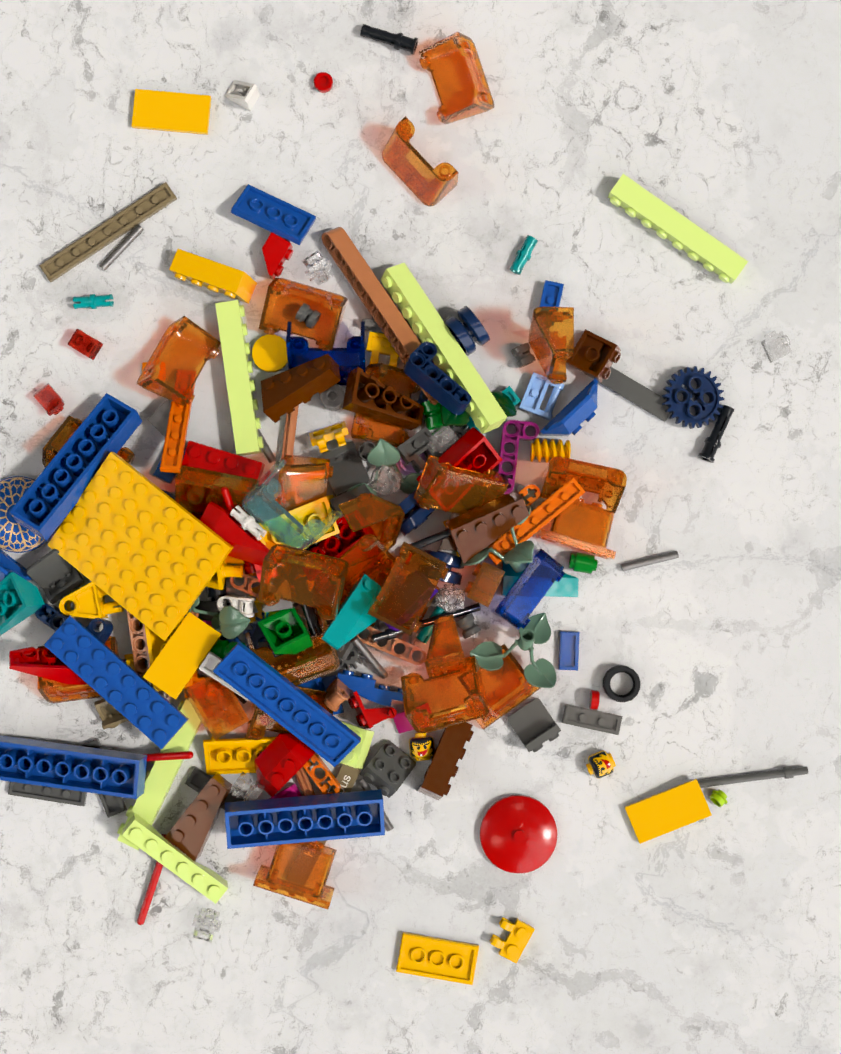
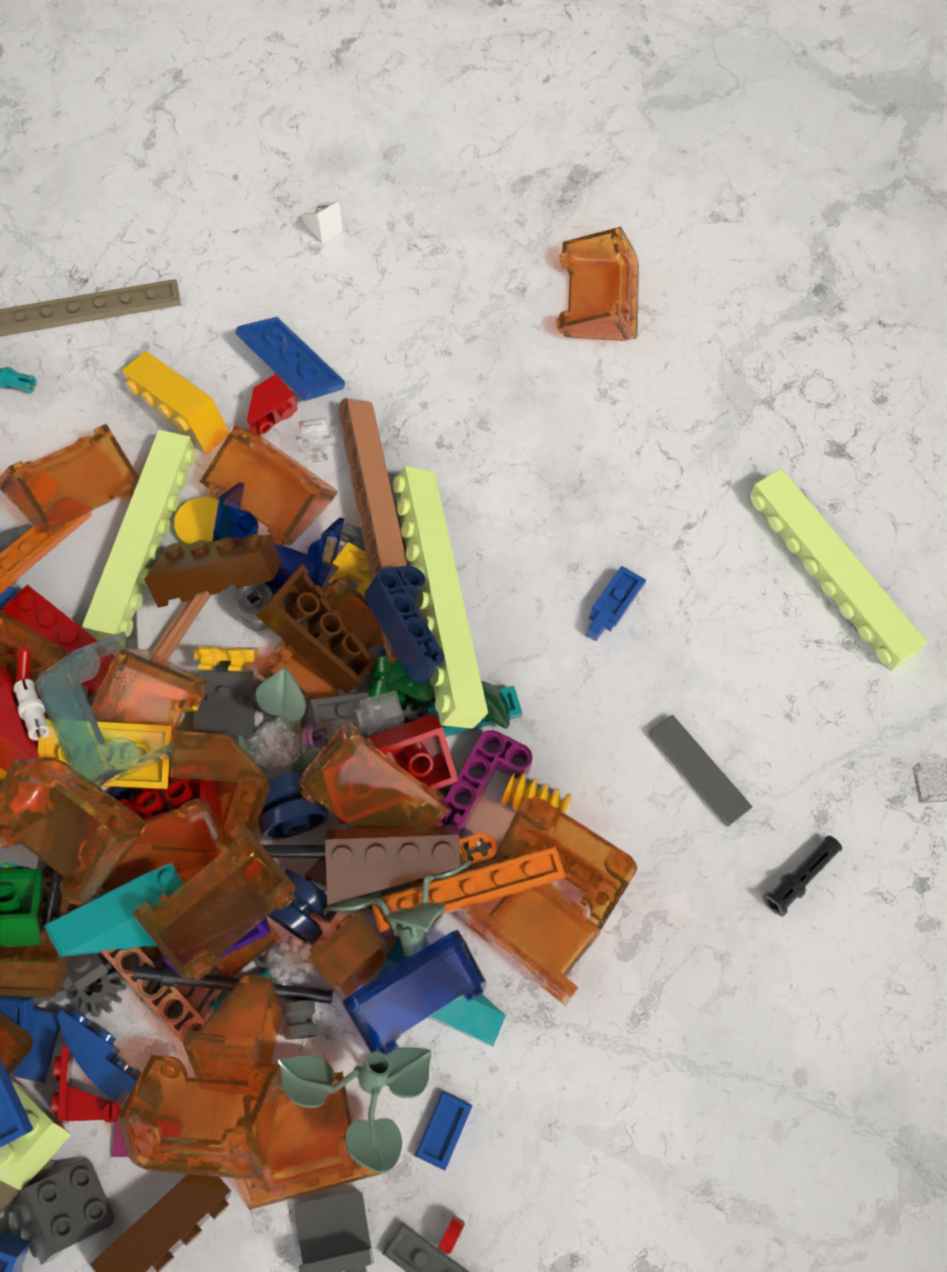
camera: 25 degrees right, 20 degrees down
flat silver bar [99,224,144,271] -> none
yellow tile [132,89,211,135] -> none
dark grey wheel [295,303,321,329] -> none
red tile [314,72,333,93] -> none
nougat piece [324,678,352,712] -> none
flat silver bar [351,635,388,679] -> none
black pin [360,24,418,55] -> none
clear orange windscreen [382,116,459,207] -> none
head [409,732,435,761] -> none
dark blue wheel [444,306,490,356] -> none
teal pin [510,235,538,275] -> none
dark grey wheel [511,343,536,368] -> none
light blue plate [519,372,565,421] -> none
clear orange windscreen [528,307,574,384] -> none
blue wedge [539,378,598,436] -> none
reddish brown plate [566,329,621,382] -> none
green brick [569,552,598,574] -> none
black tyre [603,665,641,702] -> none
flat silver bar [621,551,679,571] -> none
dark blue gear [662,366,725,429] -> none

